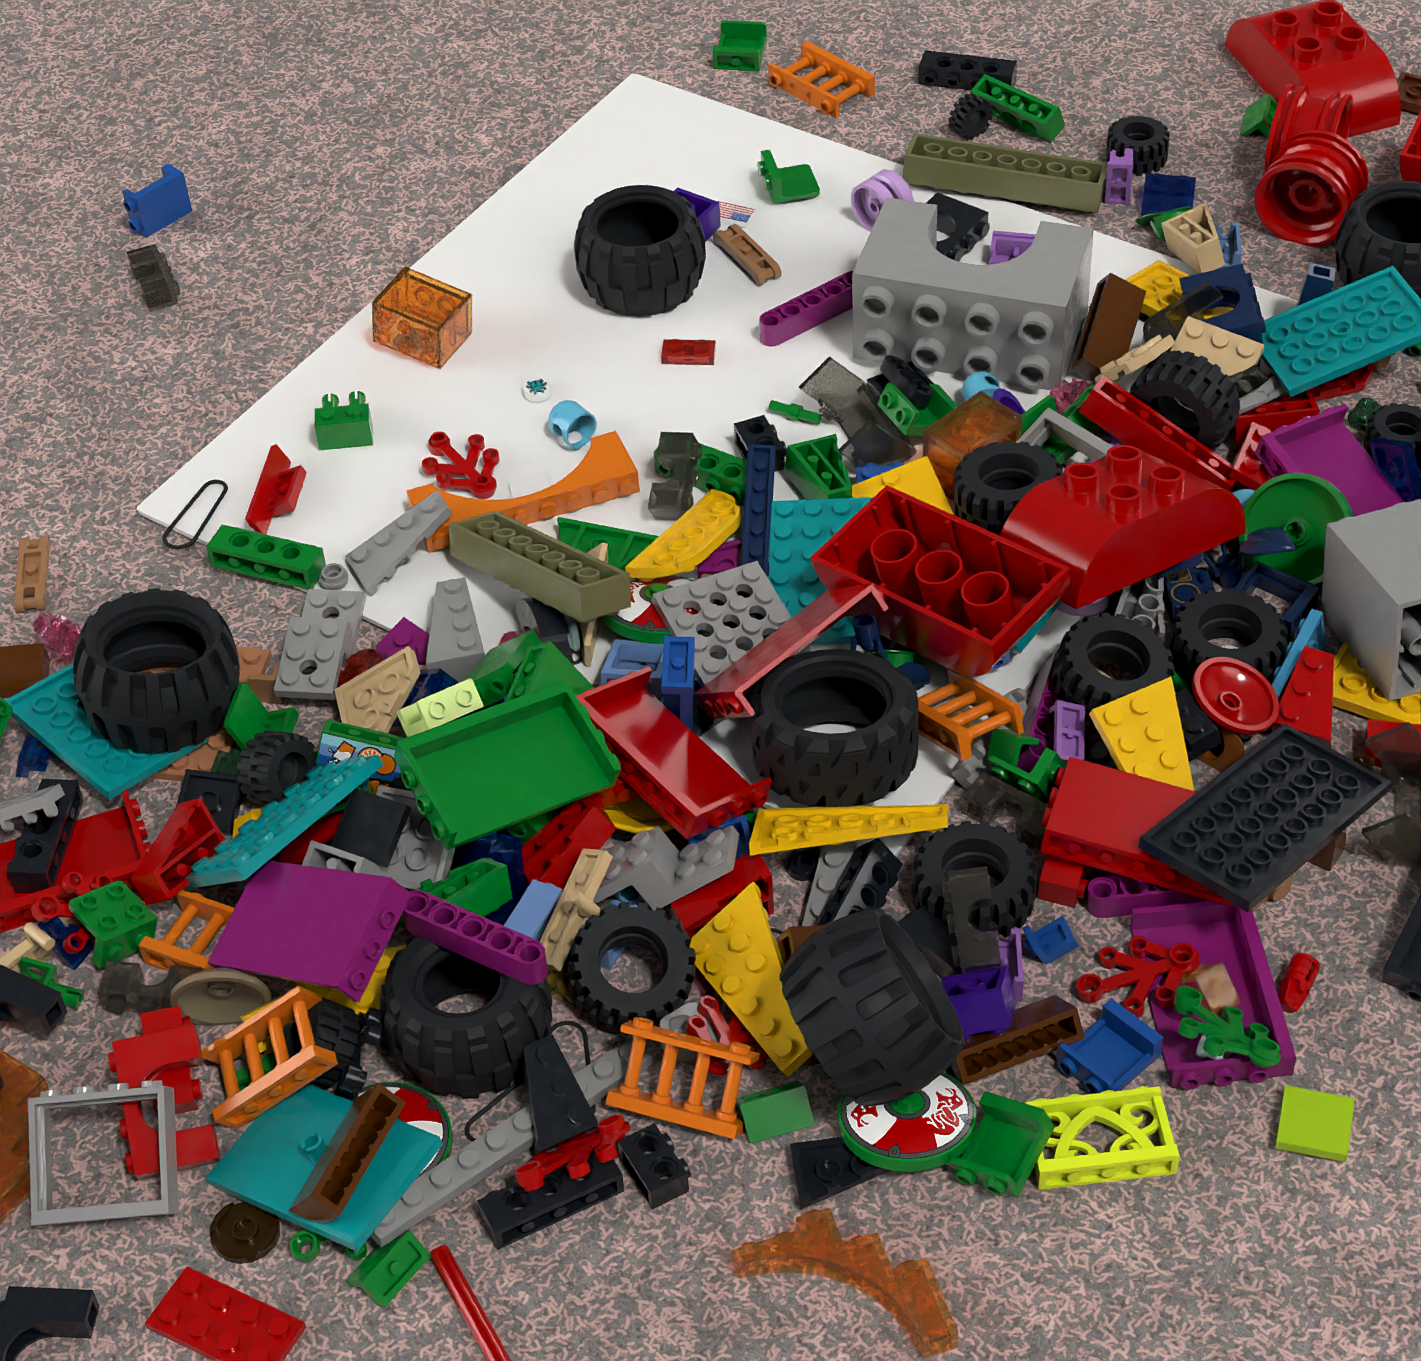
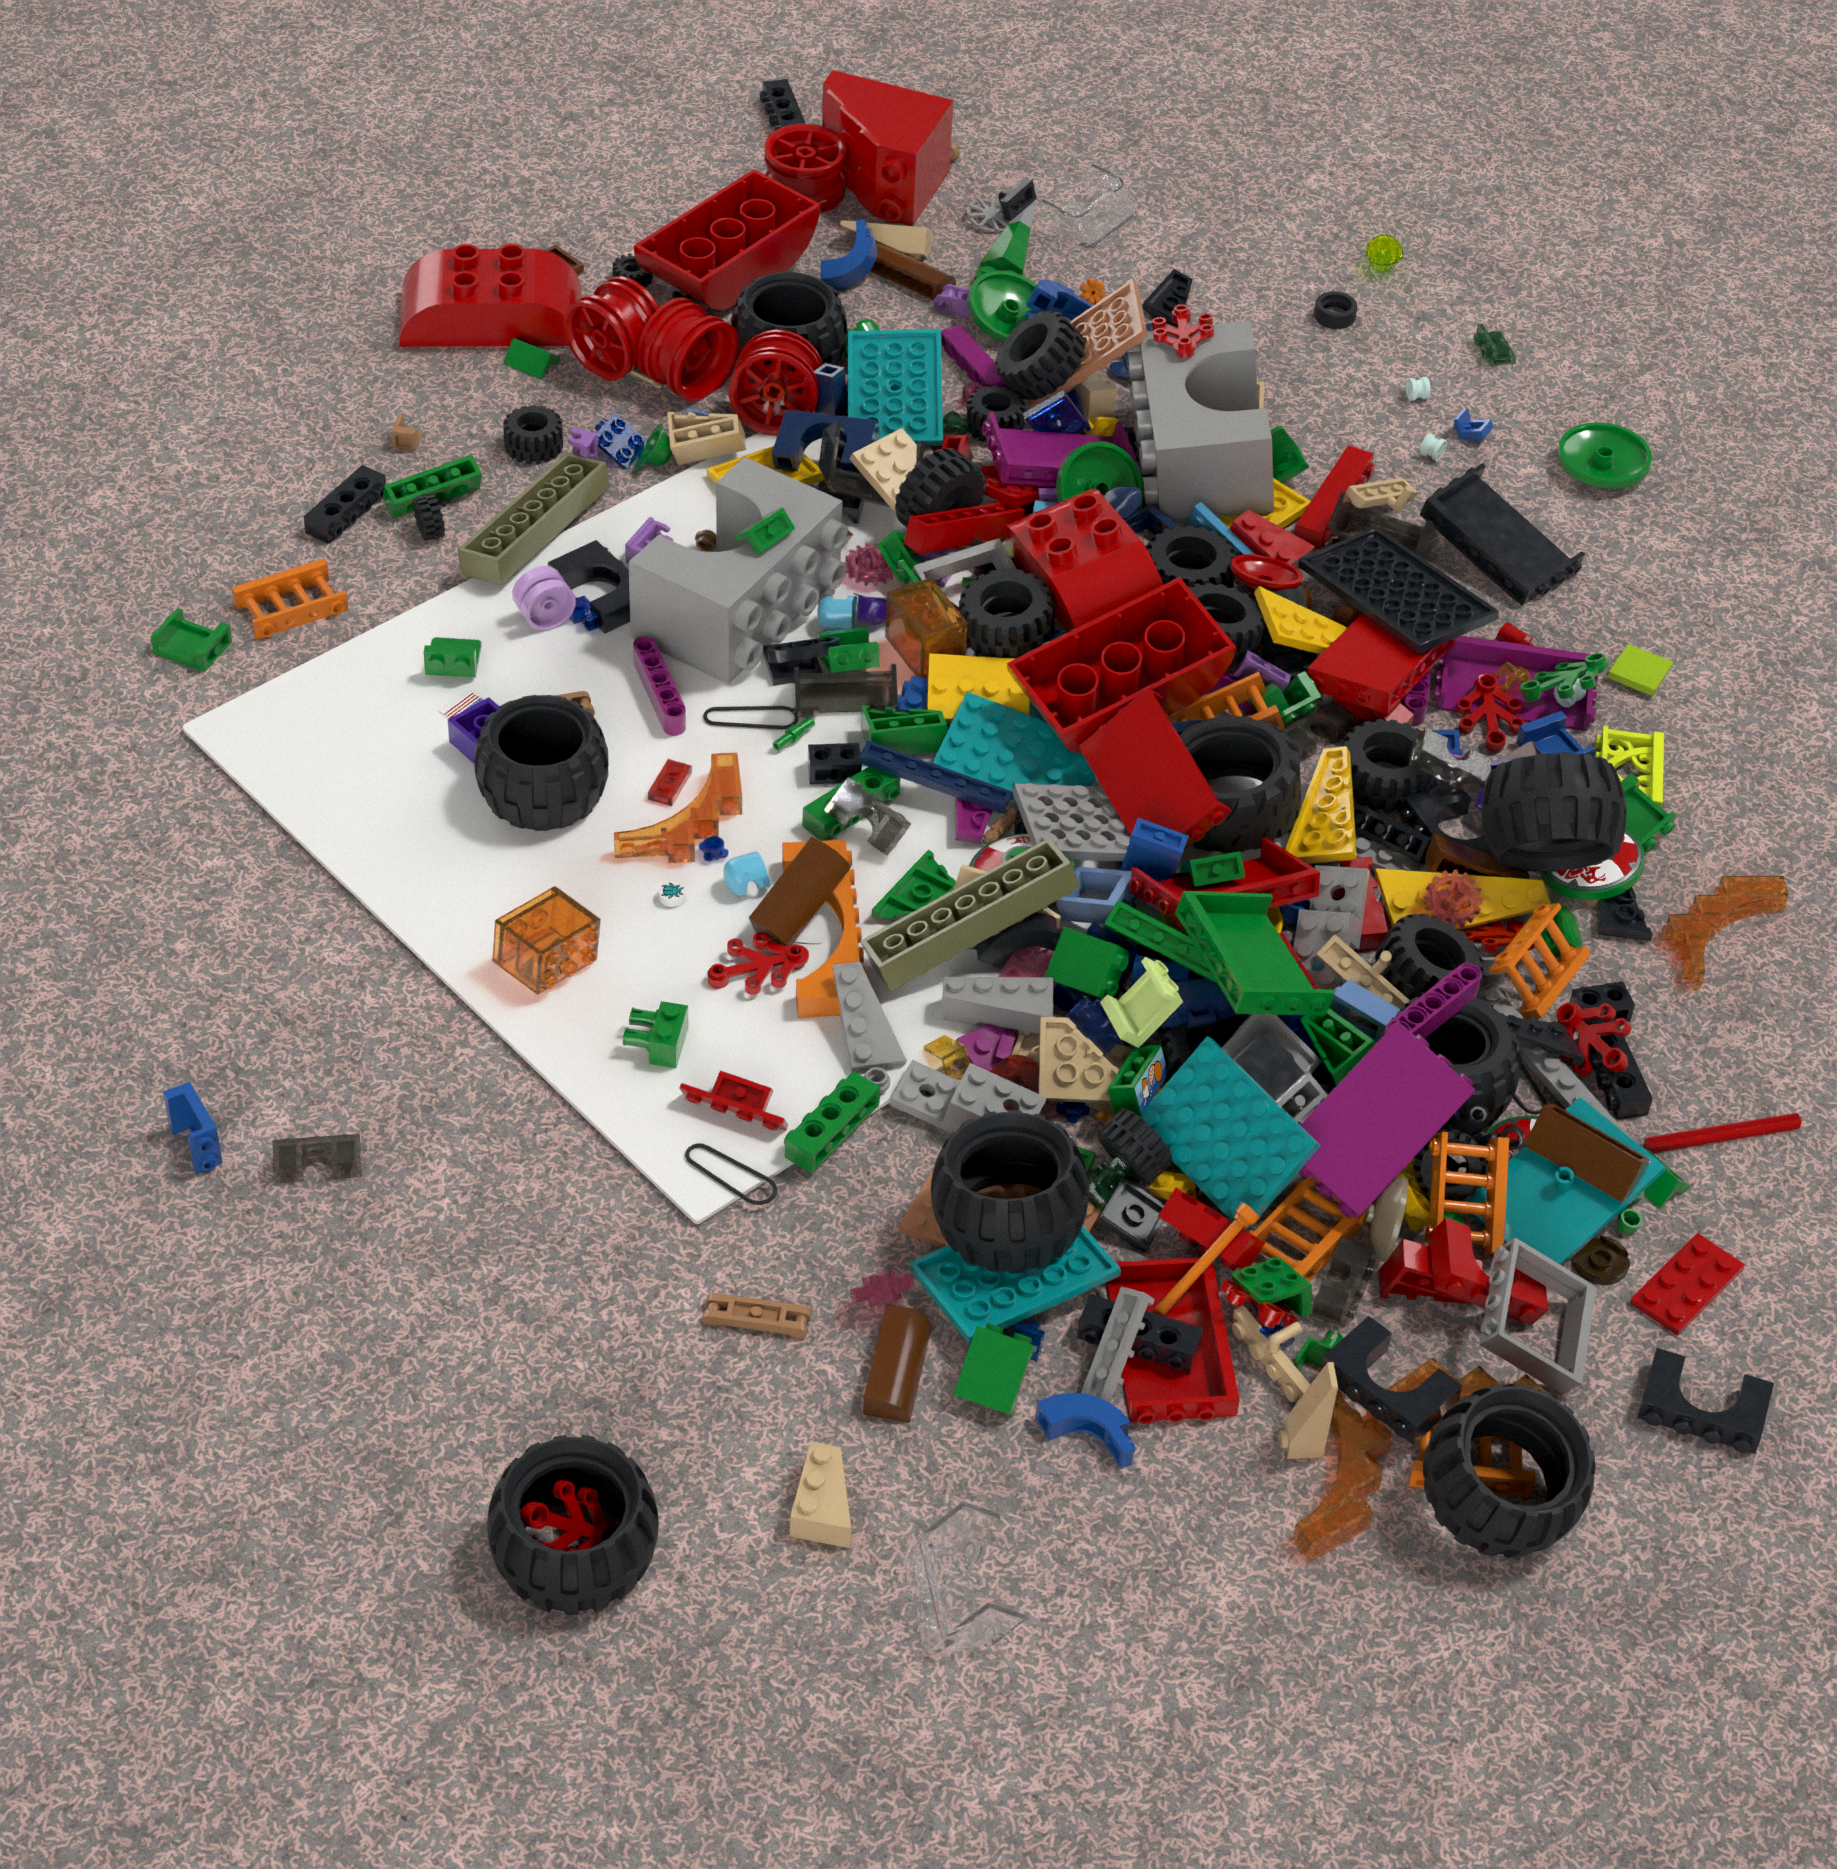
camera: 80 degrees left, 0 degrees up
yellow plate [625,489,741,582] -> none
tan plate [1094,334,1176,383] -> none
none -> medium nougat panel [391,415,423,451]
none -> clear orange arch [614,752,742,863]
none -> clear blue plate [699,836,729,861]
none -> black piece [703,706,799,729]
none -> red wheel [729,330,823,436]
none -> green panel [734,507,796,554]
none -> reddish brown brick [749,836,851,947]
none -> clear yellow bracket [923,1035,970,1080]
none -> orange piece [1155,1202,1260,1316]
none -> green panel [1174,851,1245,887]
none -> gear [1423,870,1483,928]

